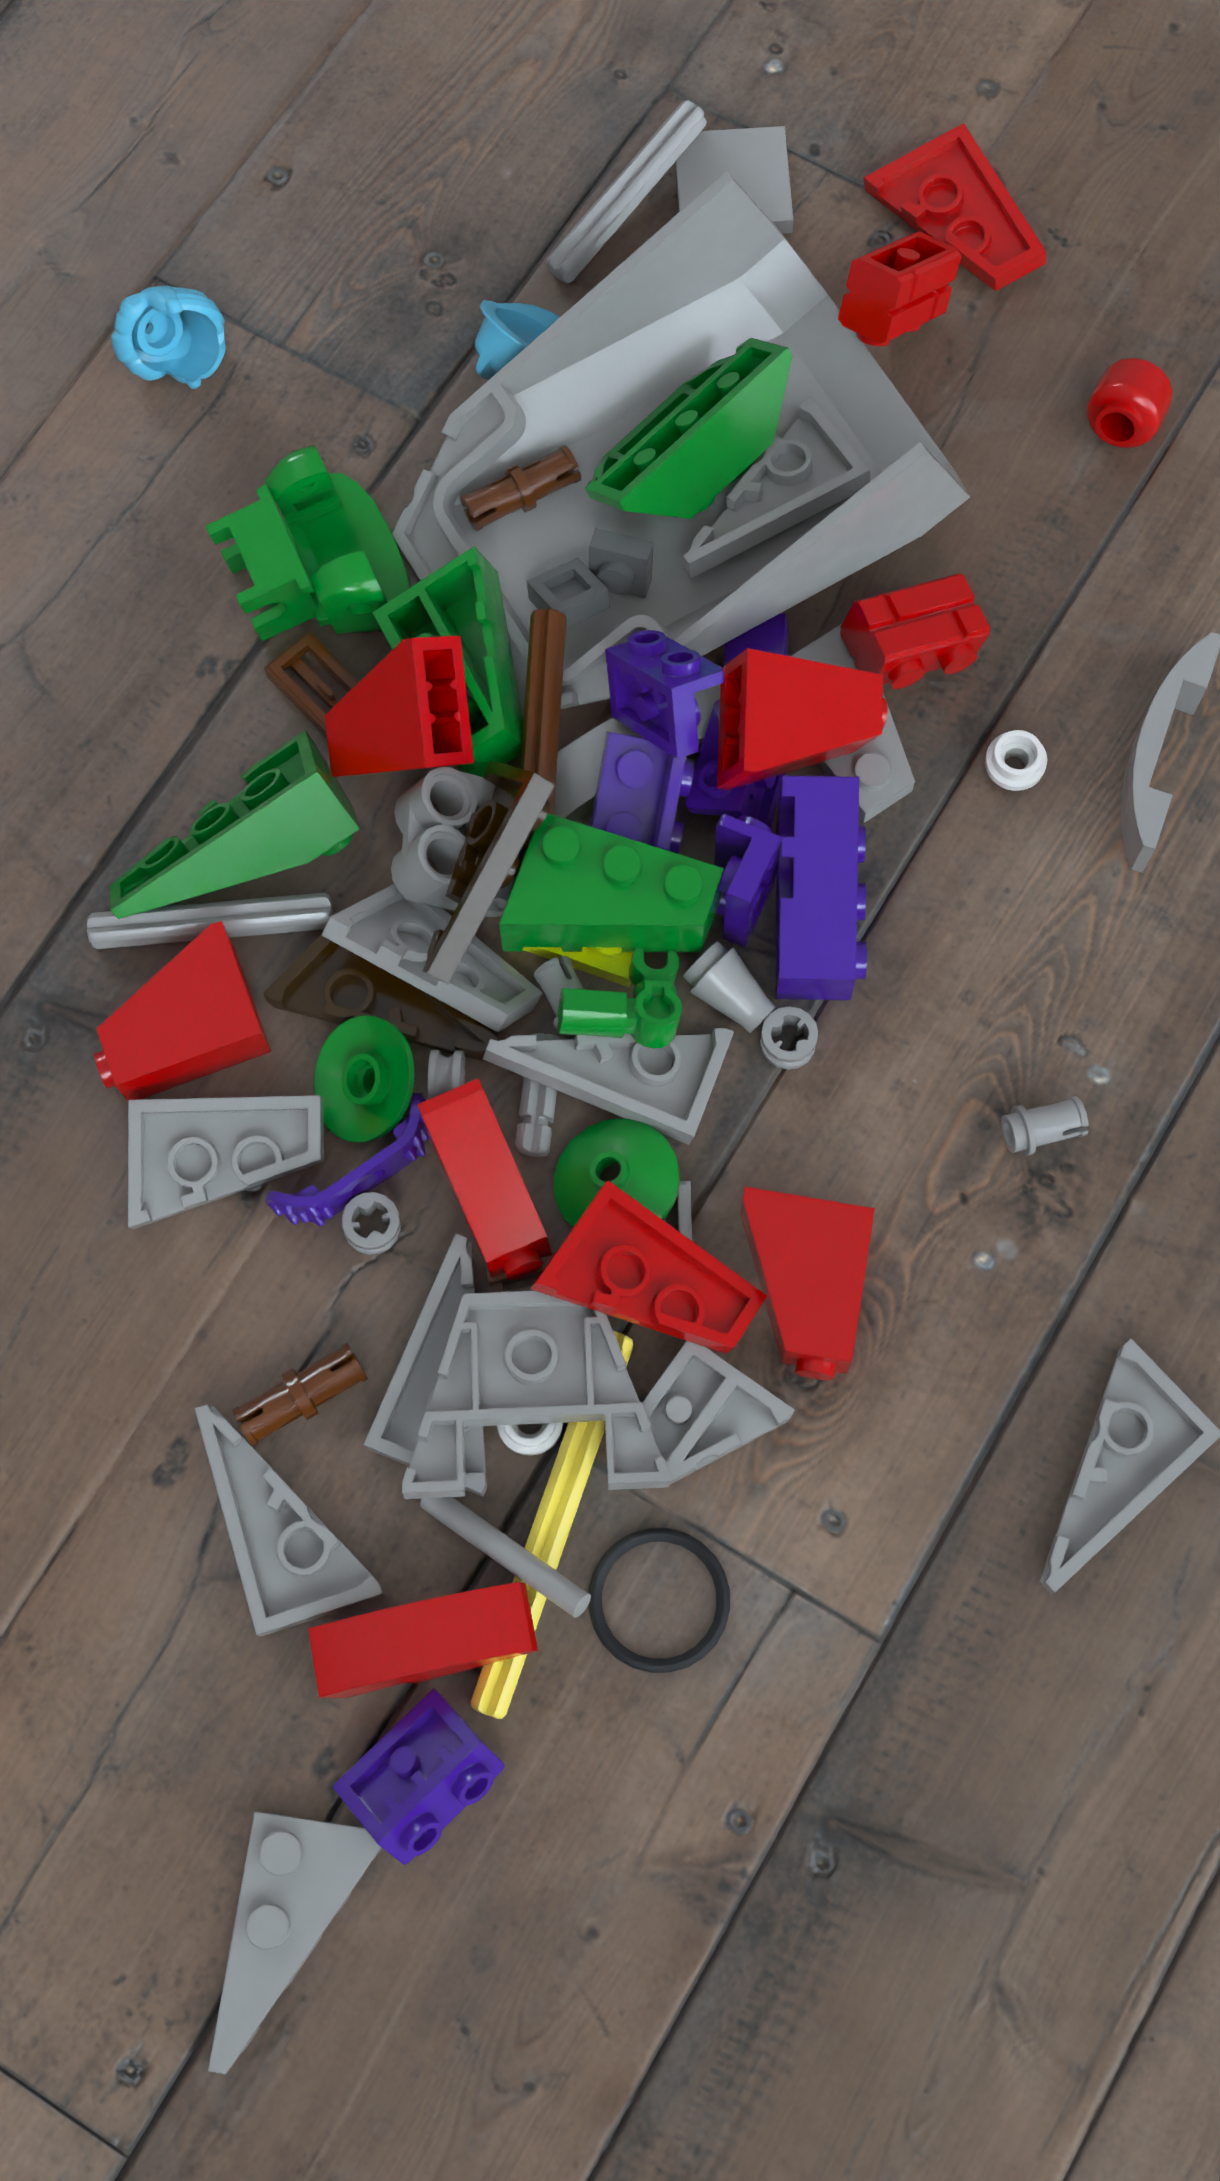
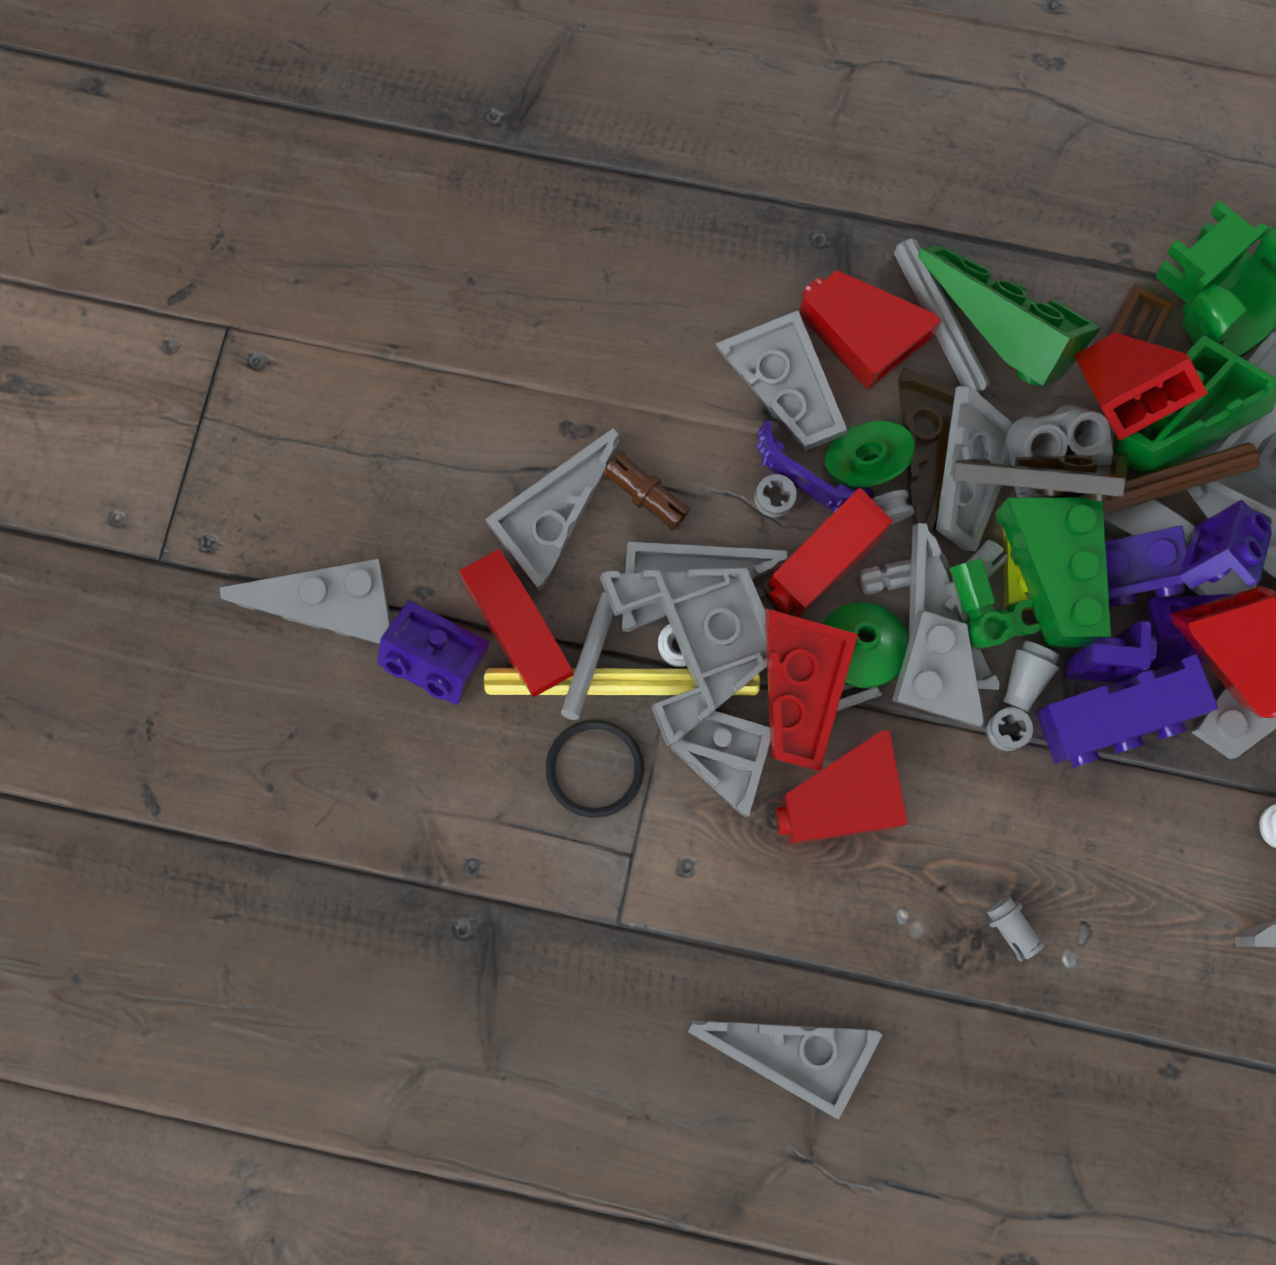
camera: 65 degrees right, 5 degrees up
none -> light grey wing [892,610,984,727]

